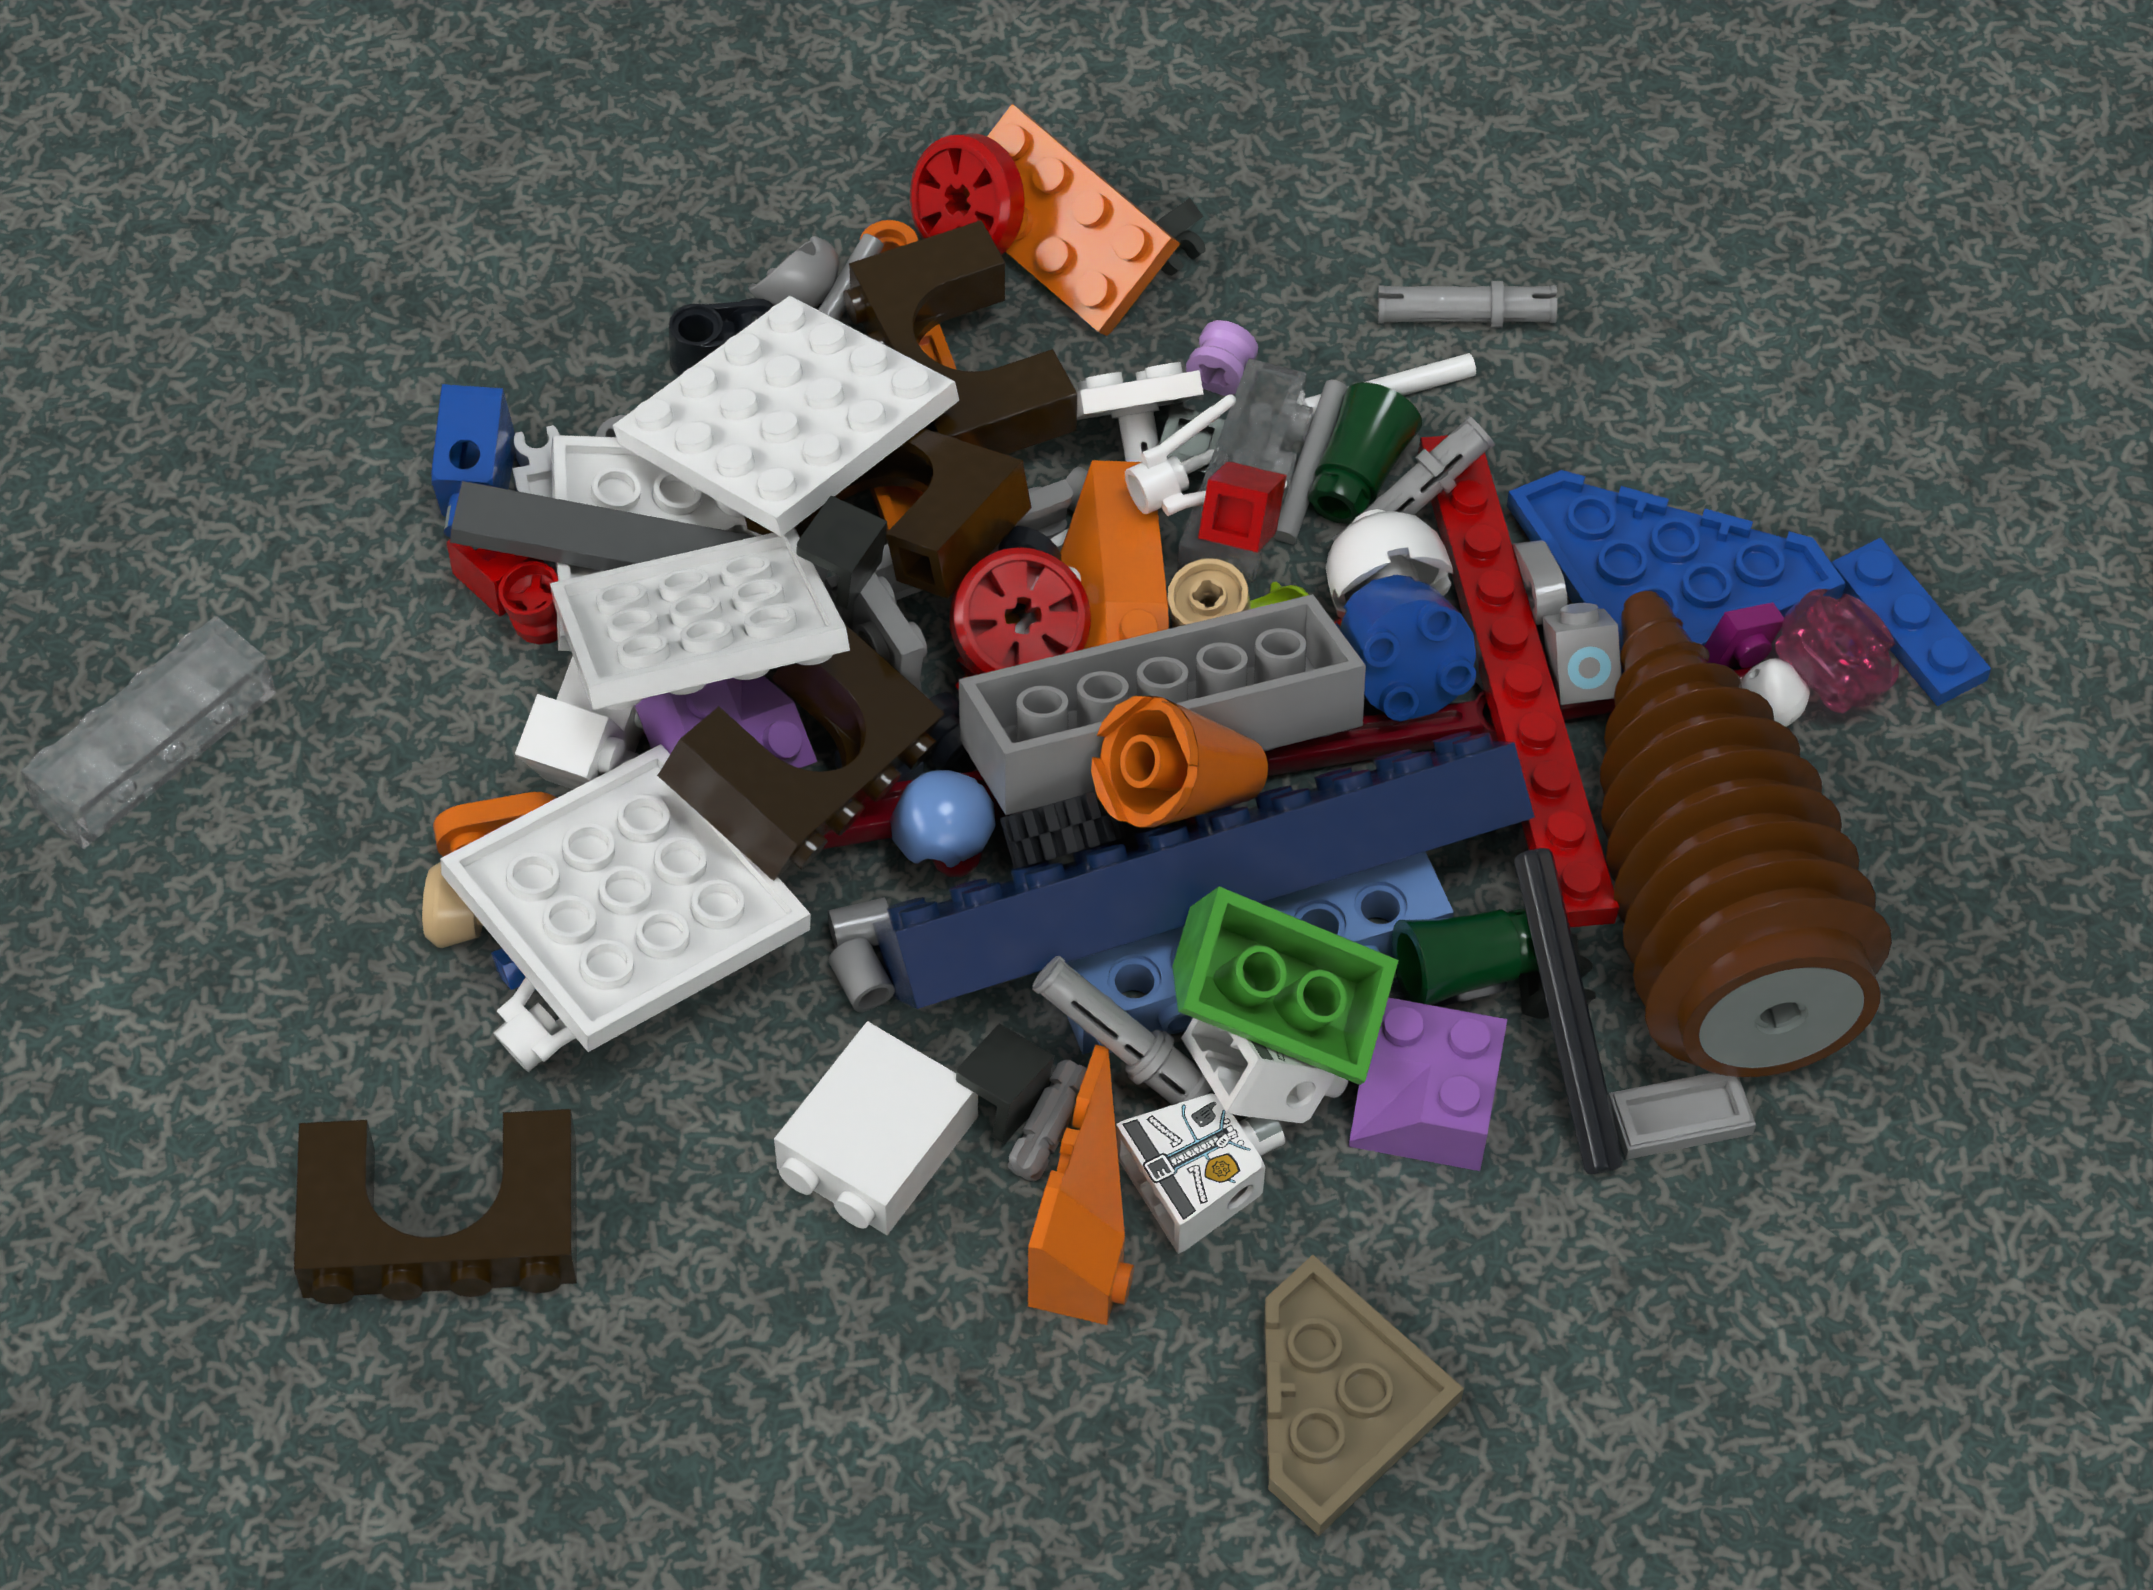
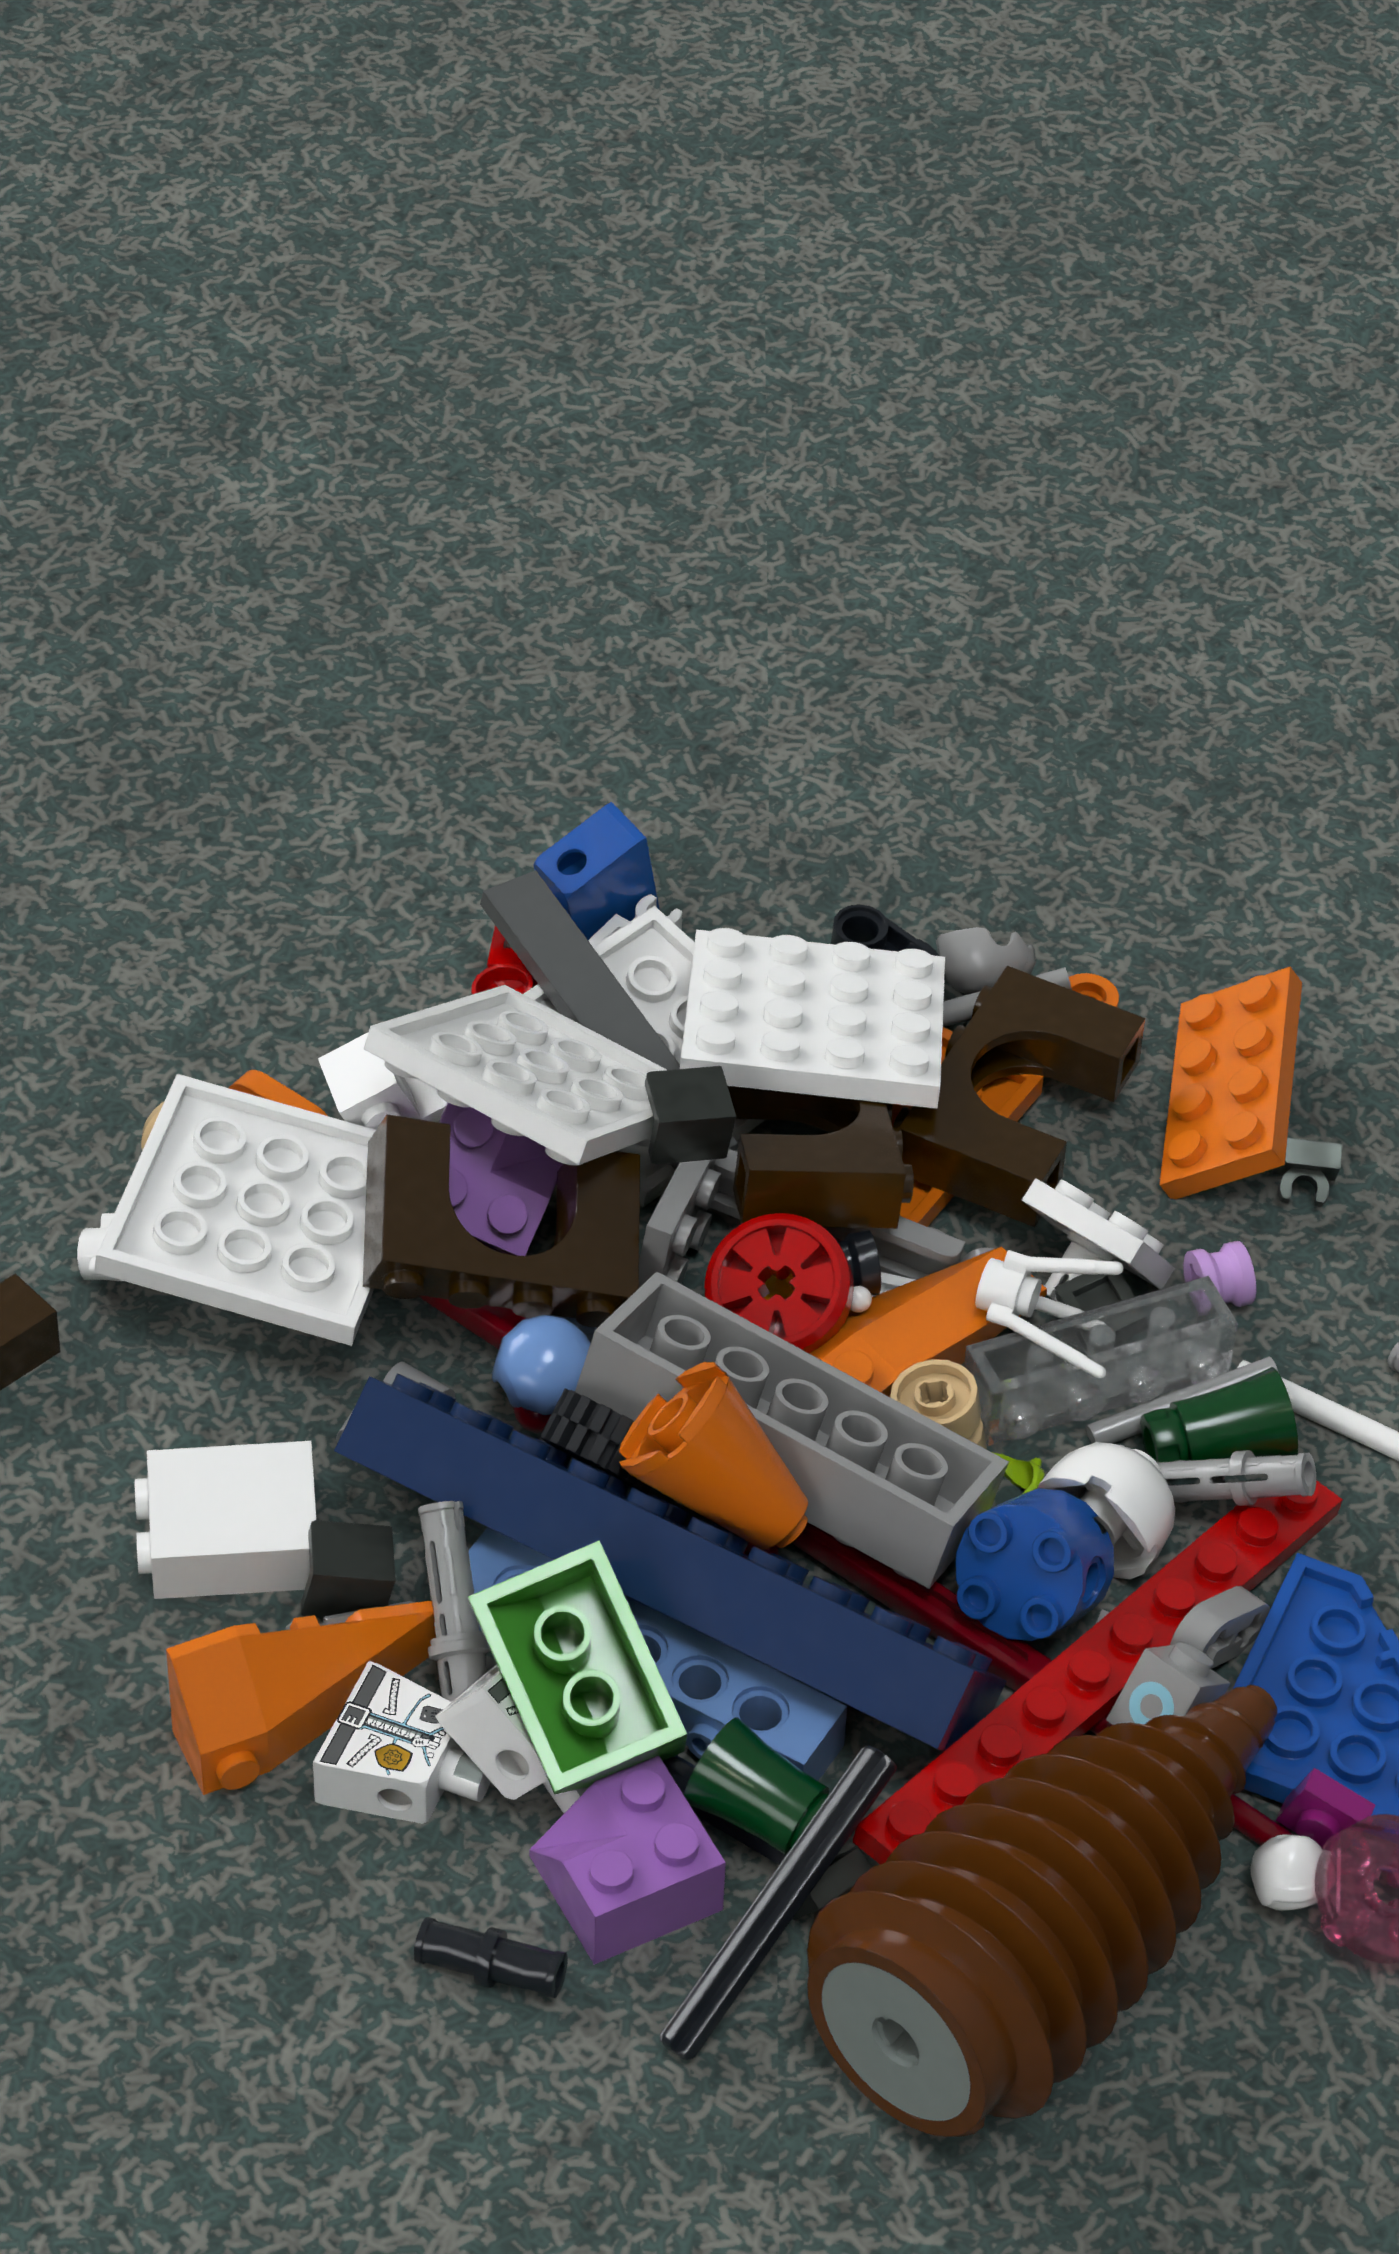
camera: 50 degrees right, 10 degrees down
clear brick [21,616,276,850] -> none
red wheel [910,133,1025,255] -> none
red panel [1198,462,1287,553] -> none
dark tan plate [1264,1255,1464,1536] -> none
light grey tile [1608,1073,1756,1160] -> none
none -> black pin [414,1917,568,1998]

